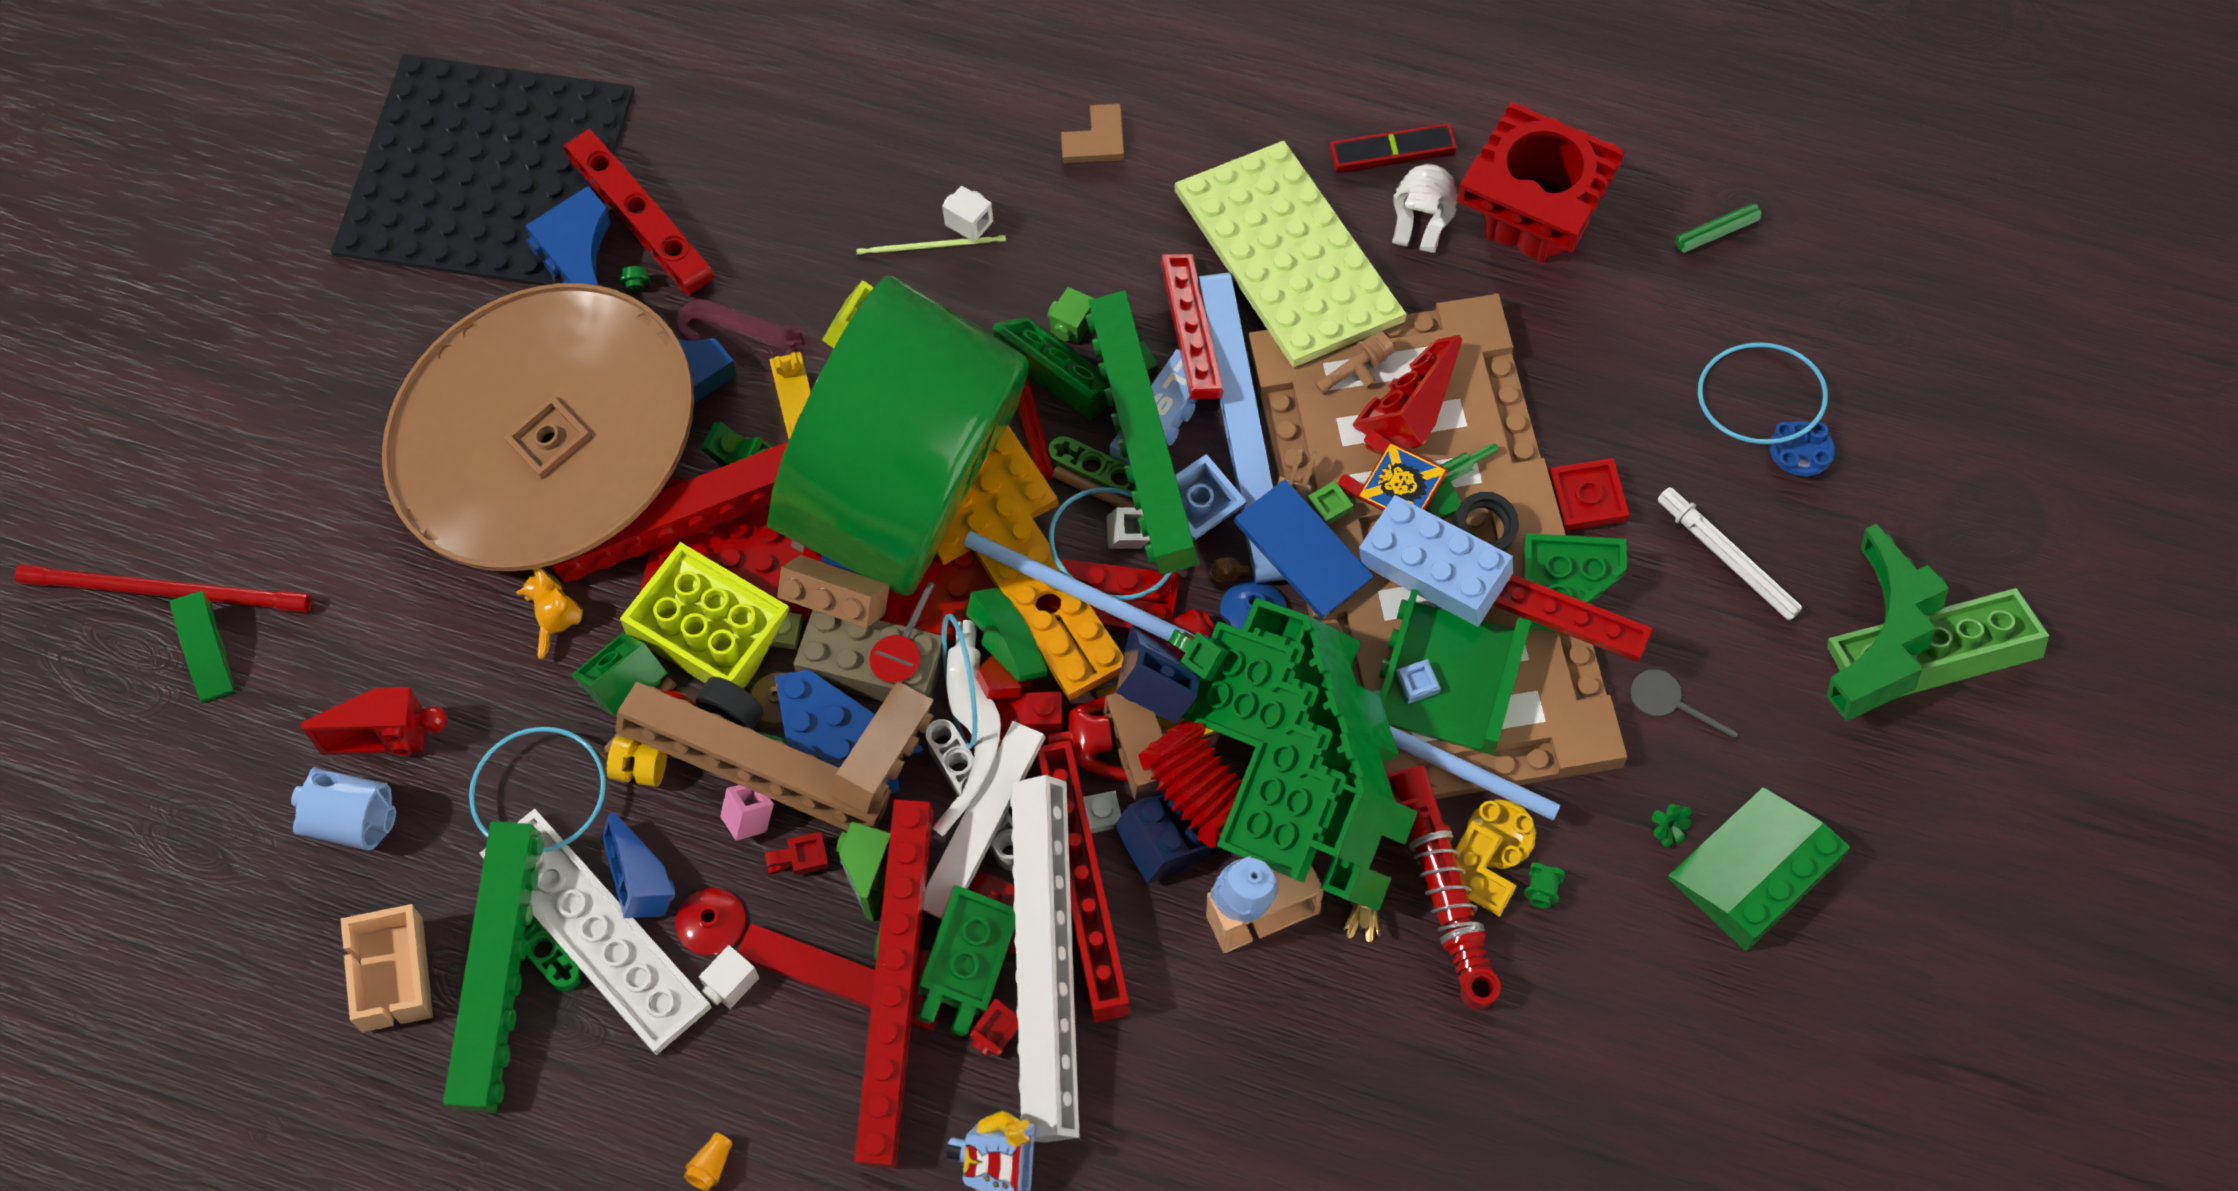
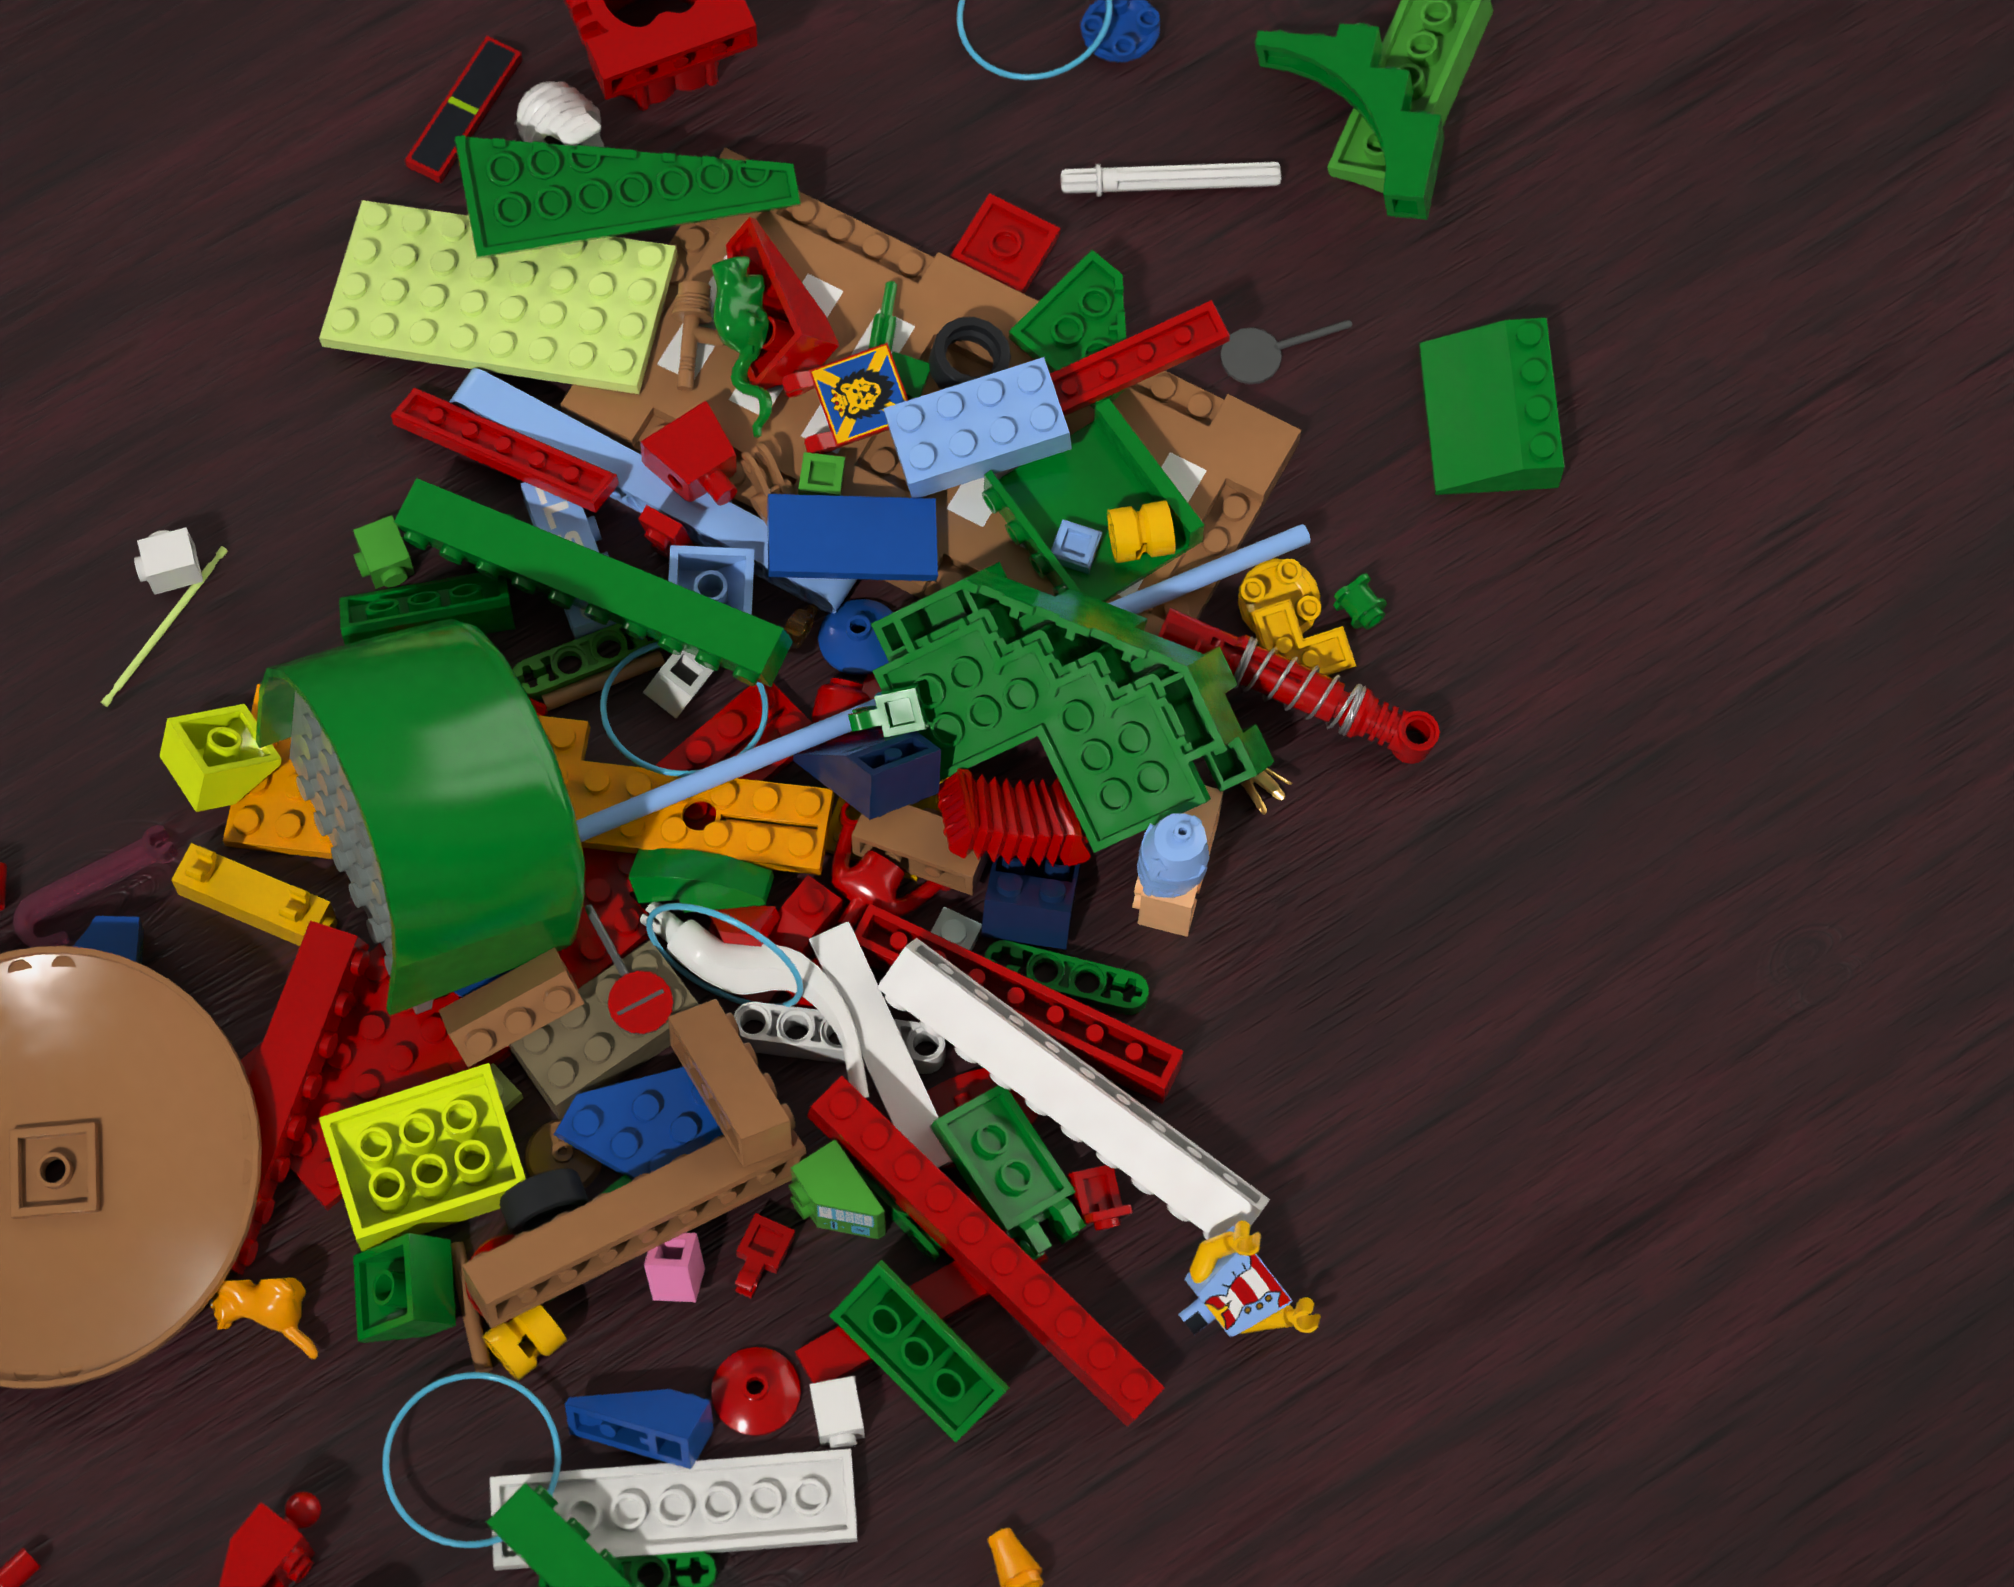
camera: 55 degrees left, 5 degrees up
green slope [700,422,773,467] -> none
medium nougat tile [1061,104,1124,164] -> none
green plant [1652,804,1691,848] -> none
none -> green wing [455,135,801,259]
none -> red plate [638,505,694,559]
none -> red torso [640,401,738,506]
none -> green animal [711,256,773,438]
none -> green slope [829,1260,1009,1443]
none -> green beam [985,940,1149,1015]
none -> yellow wheel [1107,500,1176,563]

